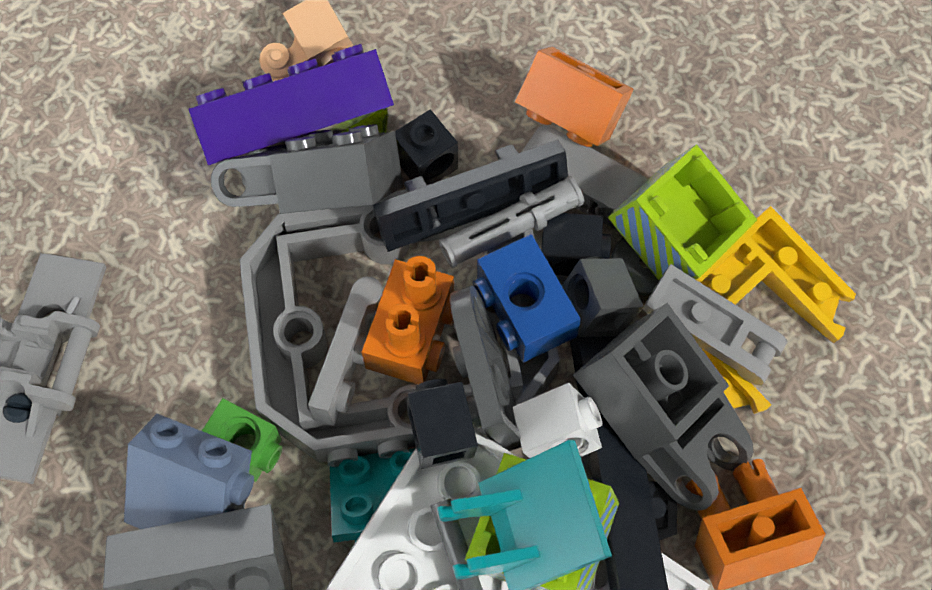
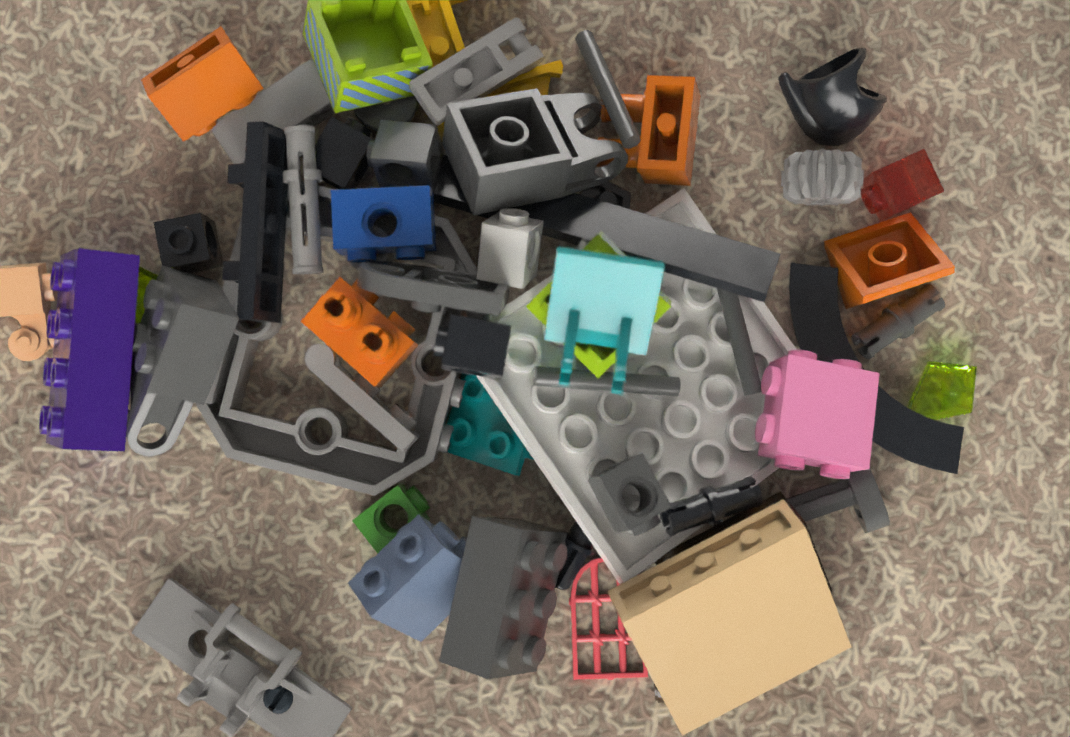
camera: 70 degrees left, 20 degrees up
none -> dark grey bar [575,30,641,149]

